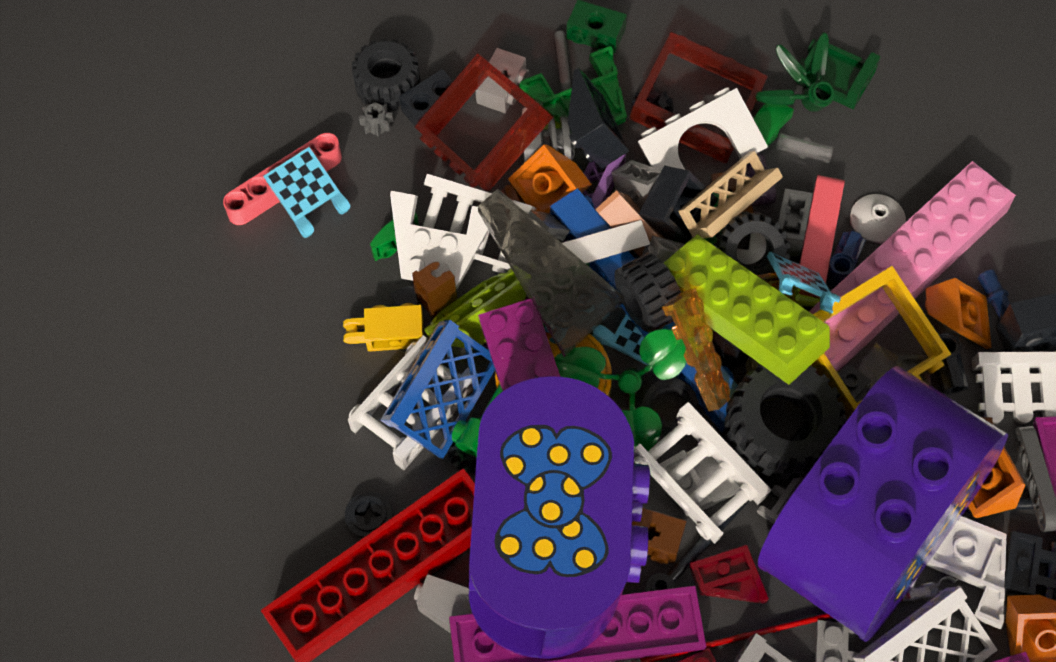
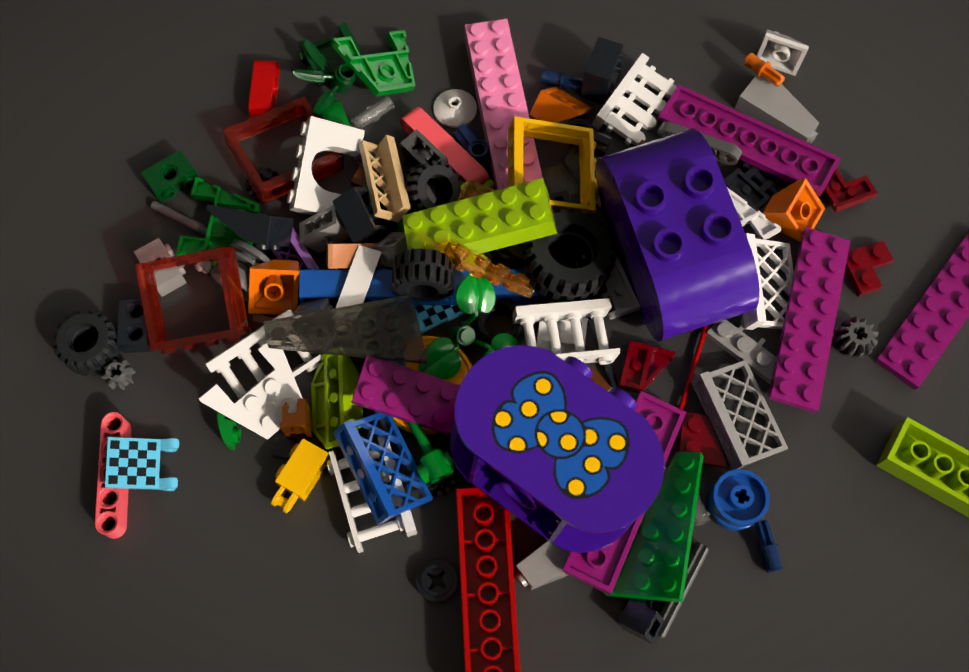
camera: 60 degrees left, 5 degrees up
medium azure flag [767,252,841,314] -> none
none -> red beam [249,60,279,118]
none -> green wing [331,30,415,97]

